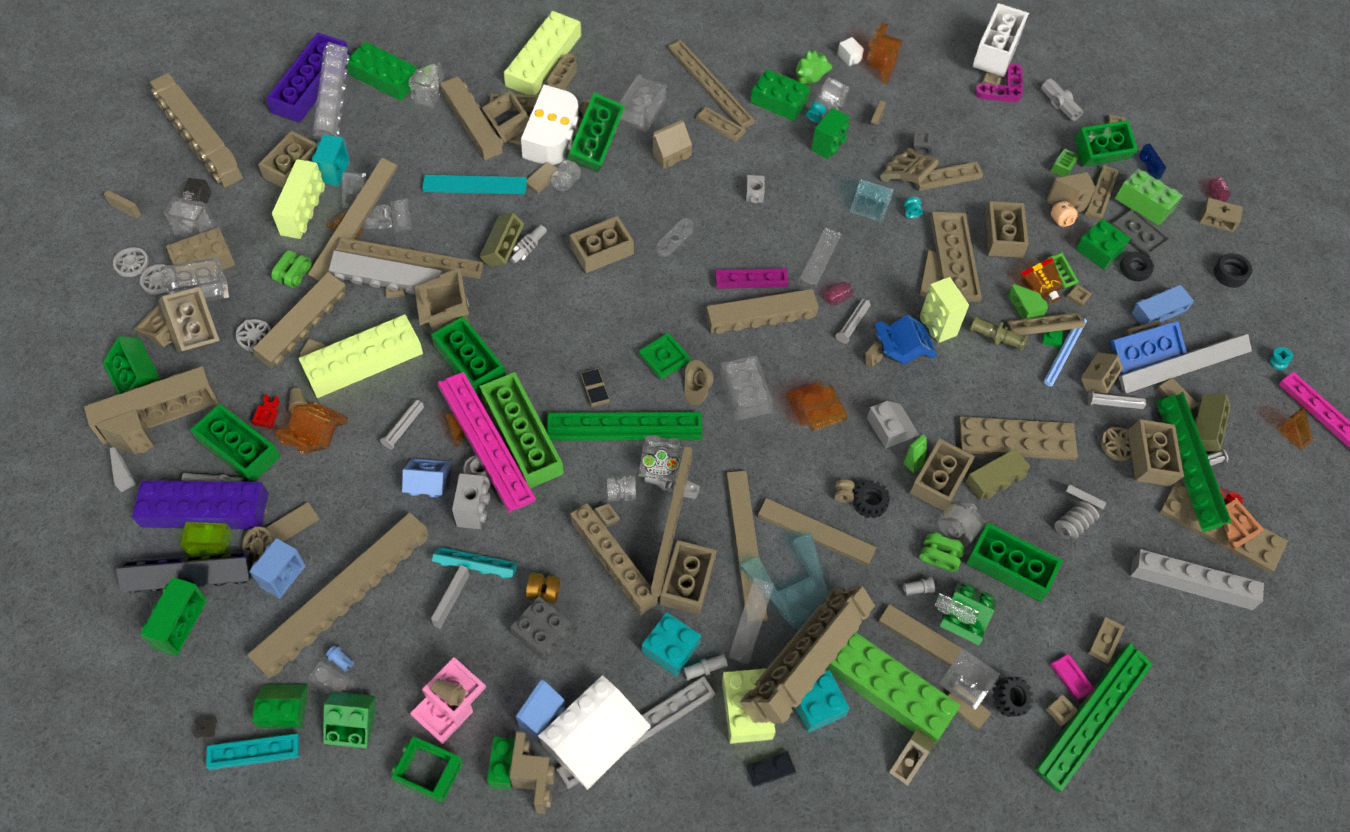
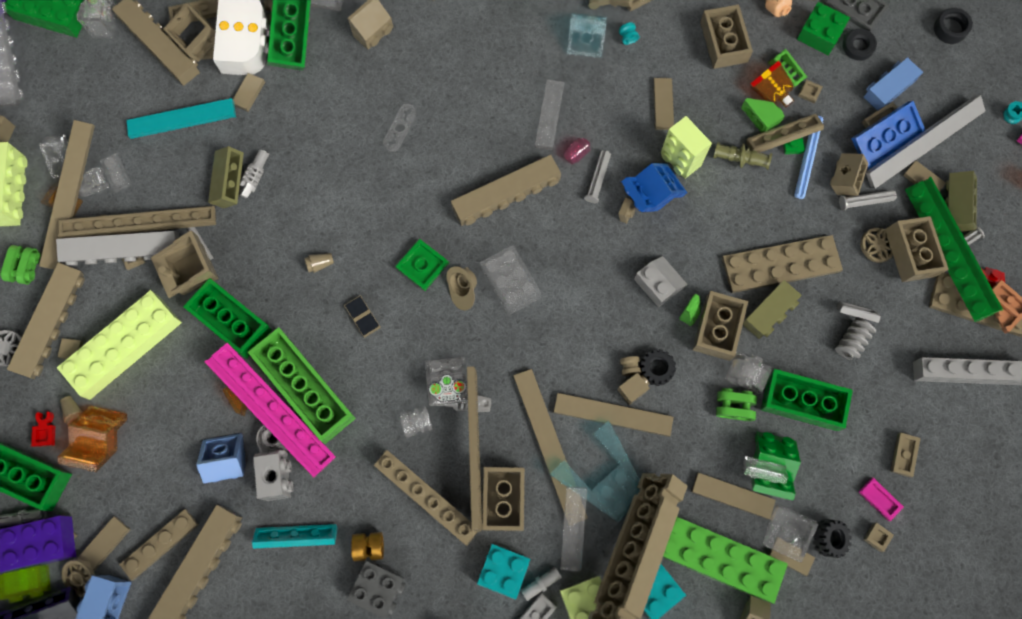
camera: 10 degrees left, 15 degrees up
teal brick [312,134,350,186] -> none
light grey axle [380,400,424,450] -> none
light grey tile [431,565,470,629] -> none
green plate [547,412,703,441] -> none
clear wheel [550,160,582,193] -> none
dark tan brick [570,216,634,273] -> none
dark tan plate [594,503,620,527] -> none
magenta plate [715,268,788,289] -> none
light grey brick [746,175,765,203] -> none
clear orange bracket [786,382,848,431] -> none
light grey pin [903,576,935,596] -> none
dark tan plate [930,212,982,302] -> none
green plate [1035,642,1153,792] -> none
none -> dark tan plate [119,509,199,580]
none -> dark tan cone [304,253,334,273]
none -> dark tan brick [617,373,650,405]

